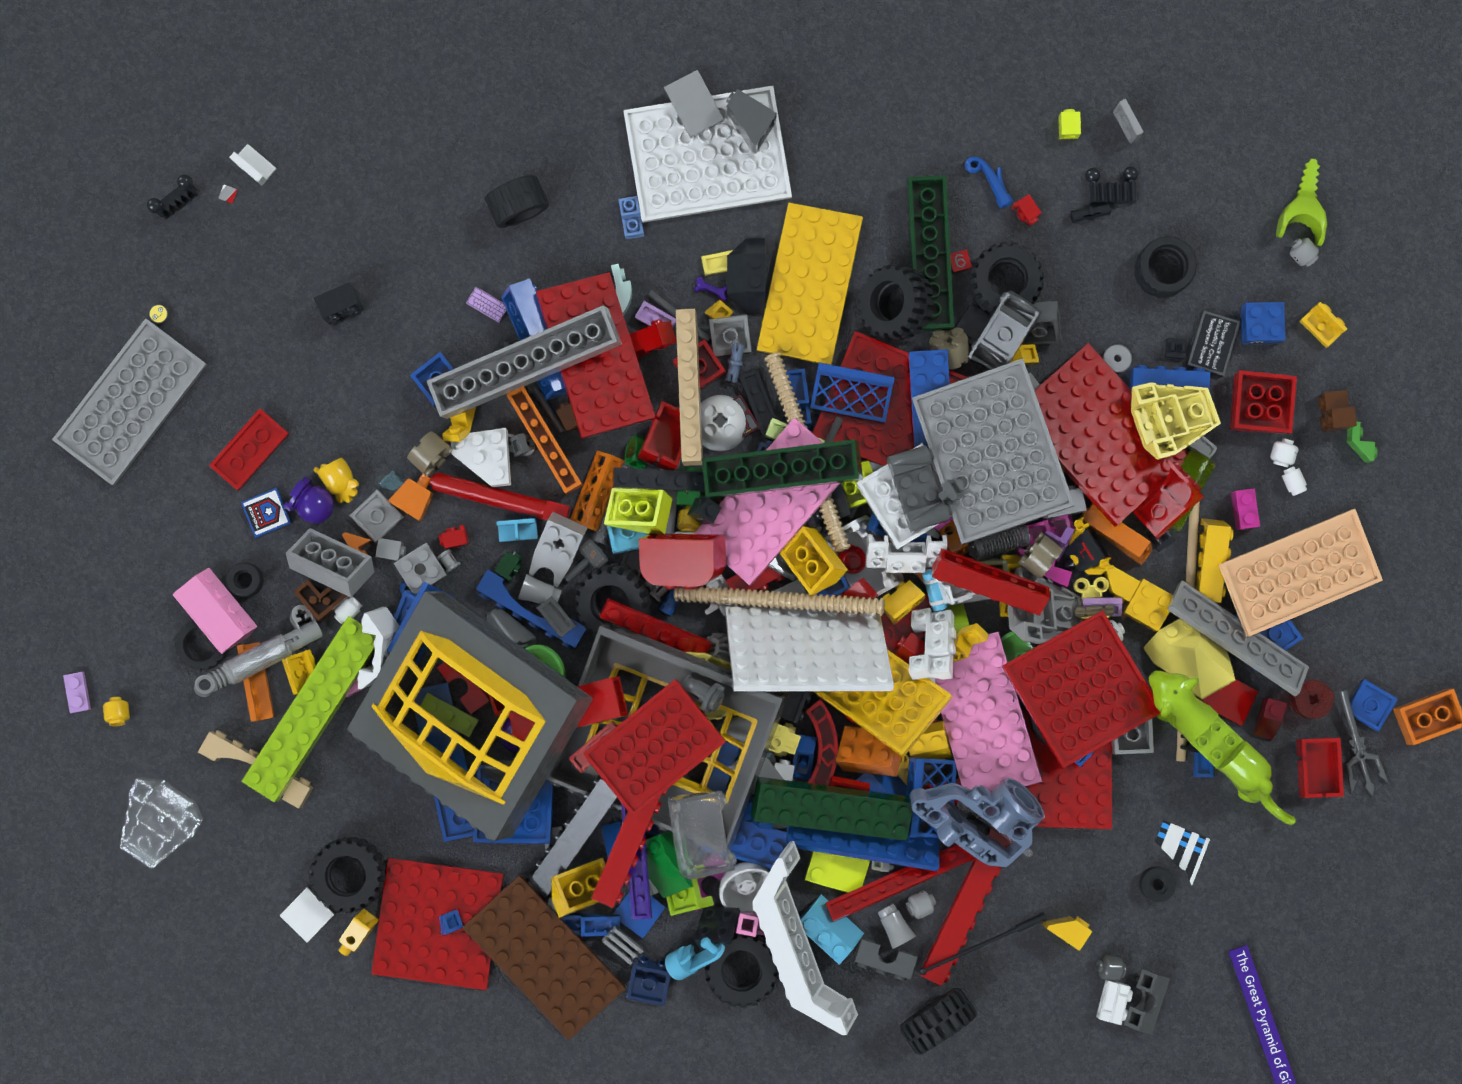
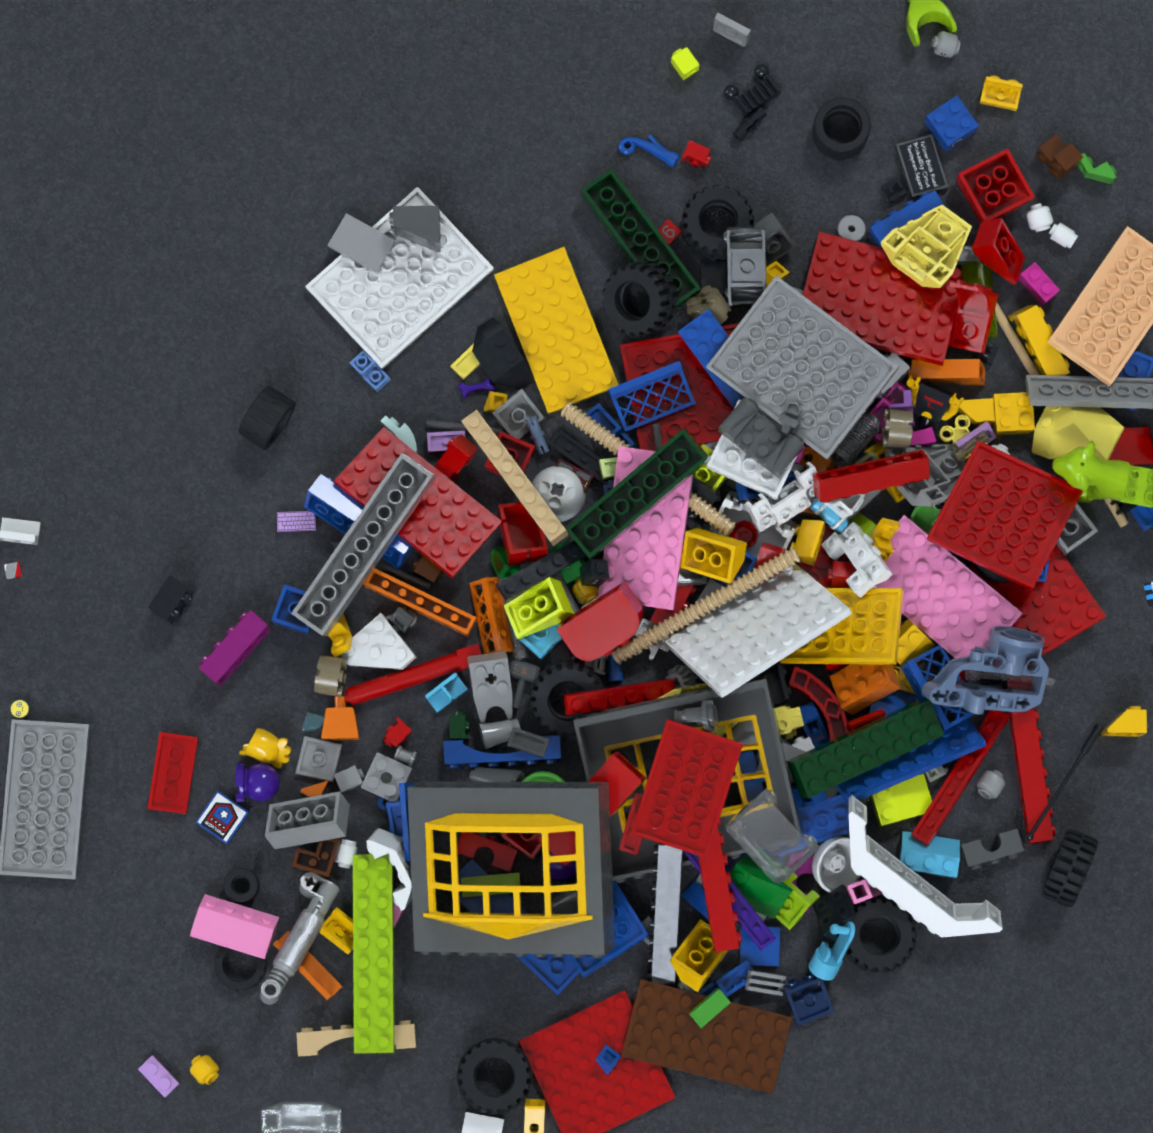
camera: 35 degrees left, 5 degrees down
light grey plant [878,903,916,949] -> none
none -> magenta brick [199,610,271,687]
none -> bright green slope [688,988,731,1028]
none -> red slope [972,218,1026,285]

